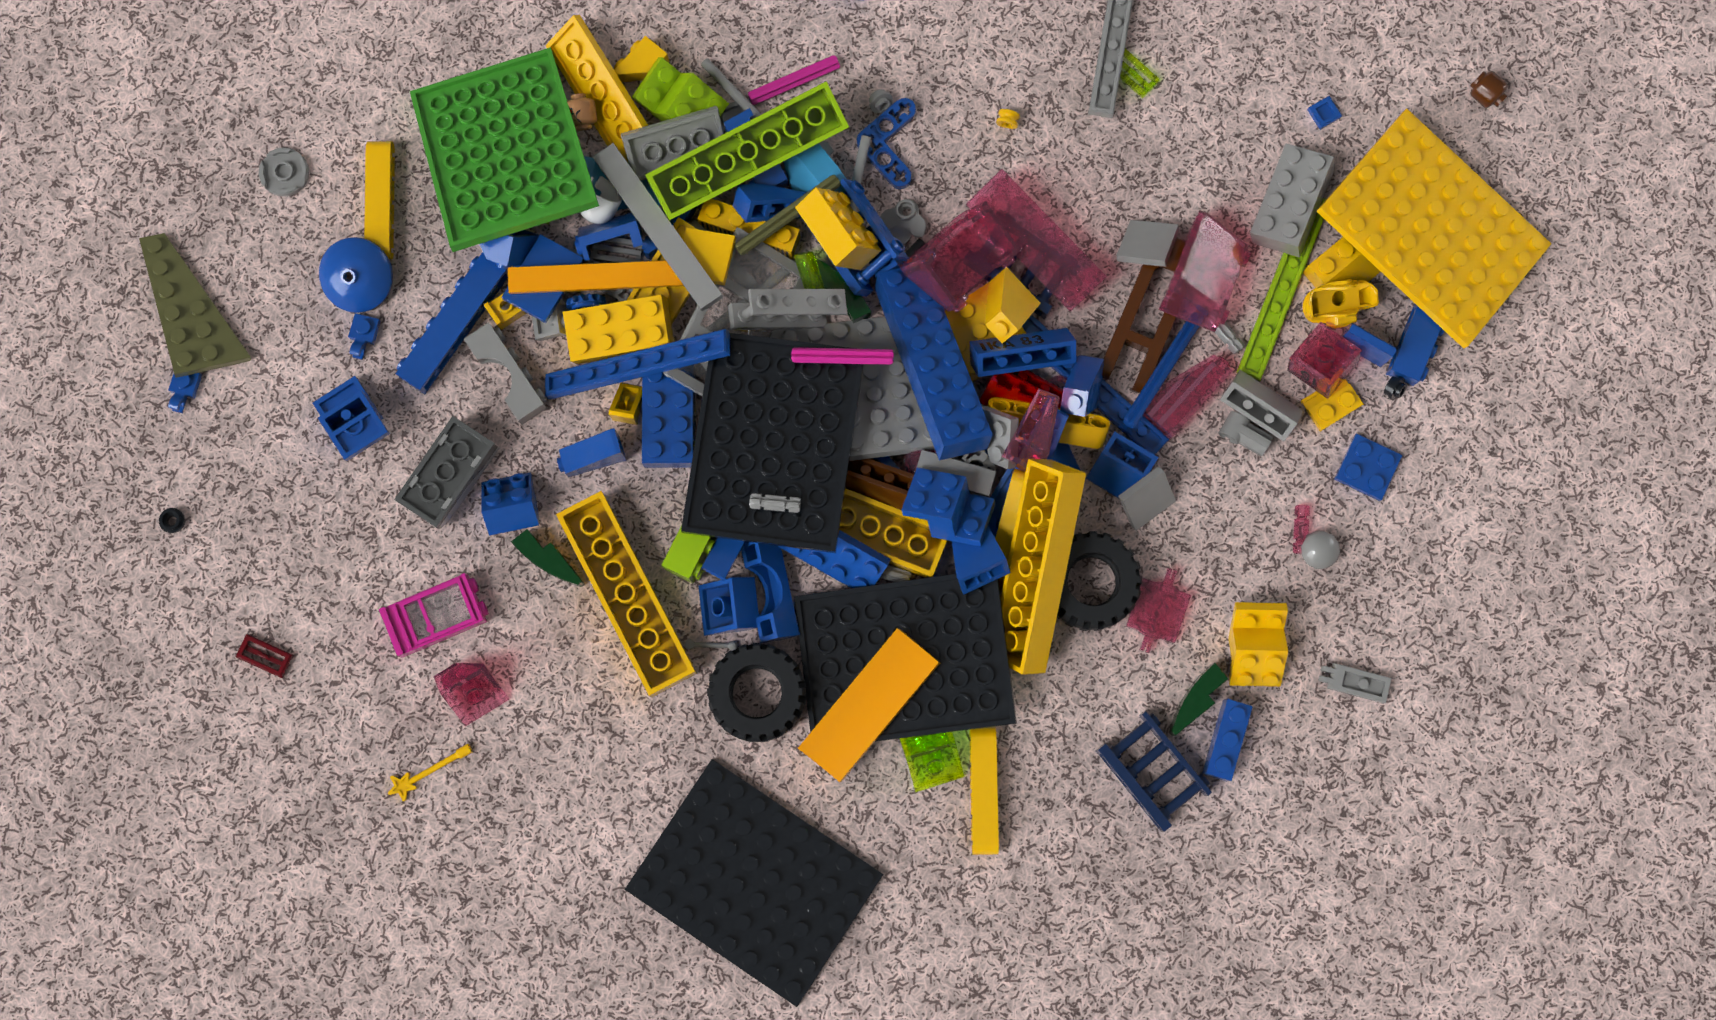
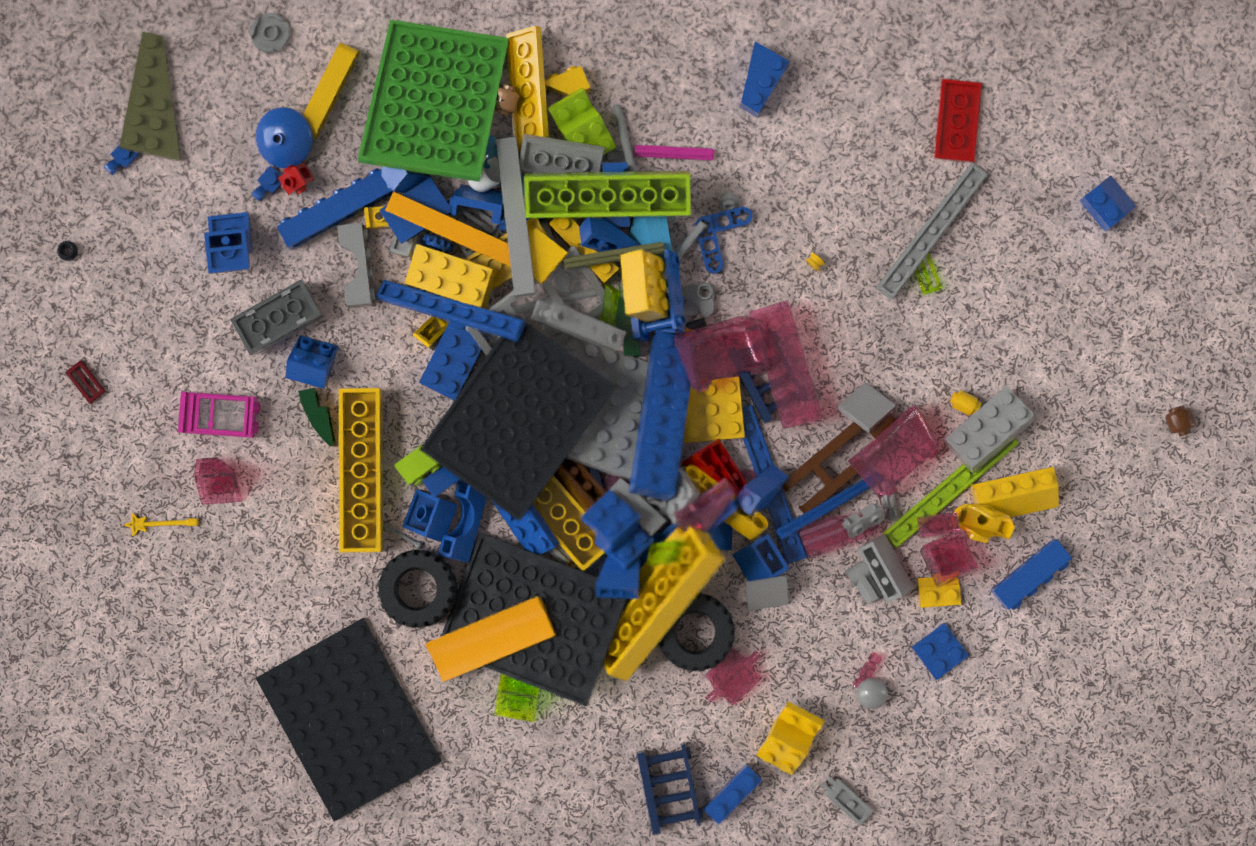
camera: 30 degrees right, 5 degrees up
blue slope [557,428,627,477] -> none
light grey axle [749,493,801,513] -> none
dark pink axle [791,347,894,365] -> none
yellow beam [969,727,999,855] -> none
blue brick [970,328,1076,377] -> none
yellow slope [985,266,1041,344] -> none
dark green slope [1169,663,1228,736] -> none
blue tile [1307,96,1342,130] -> none
yellow plate [1316,108,1552,349] -> none
blue tile [1337,324,1397,367] -> none
black plate [1384,376,1406,401] -> none
none -> red brick [278,163,316,195]
none -> clear neon green tile [647,540,682,566]
none -> light grey hinge [842,503,885,539]
none -> clear pink torso [917,512,960,538]
none -> yellow brick [949,389,982,416]

